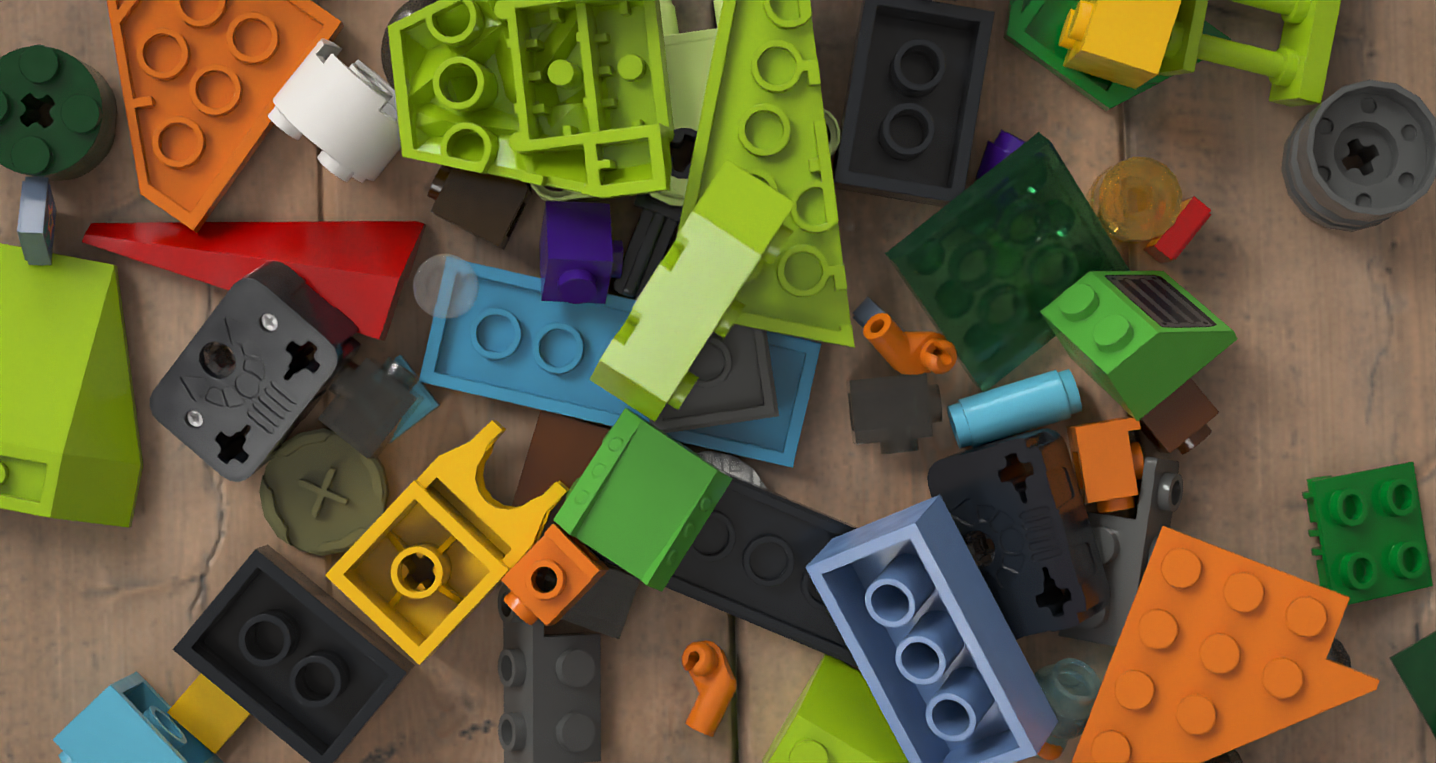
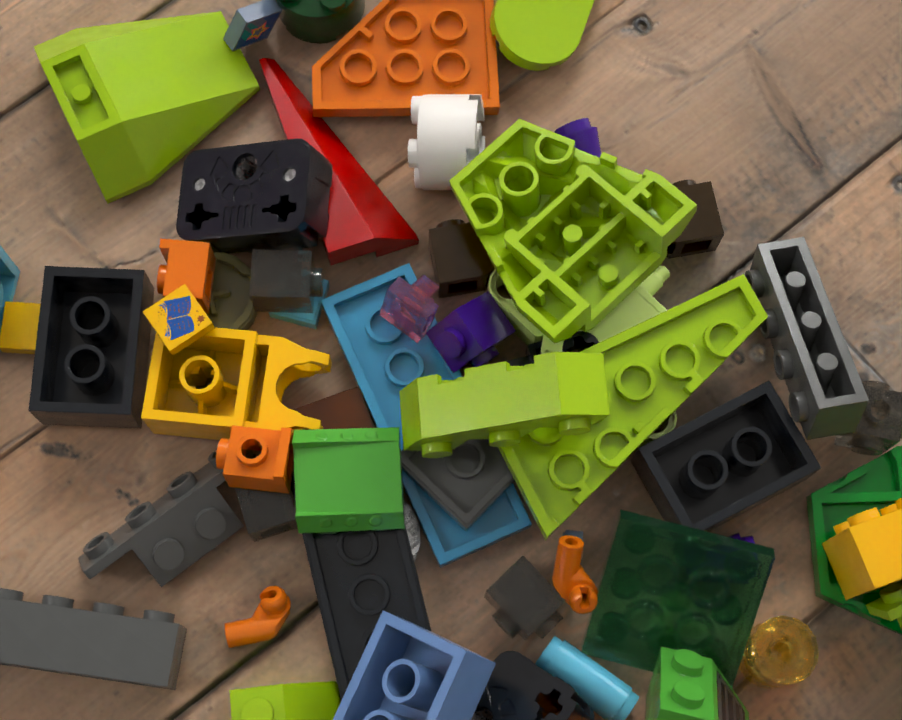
camera: 50 degrees right, 15 degrees down
clear tile [413,254,479,319] -> none
red tile [1143,196,1211,263] -> none
none -> yellow tile [142,284,215,356]
none -> orange brick [157,238,216,314]
none -> clear pink tile [379,275,439,343]

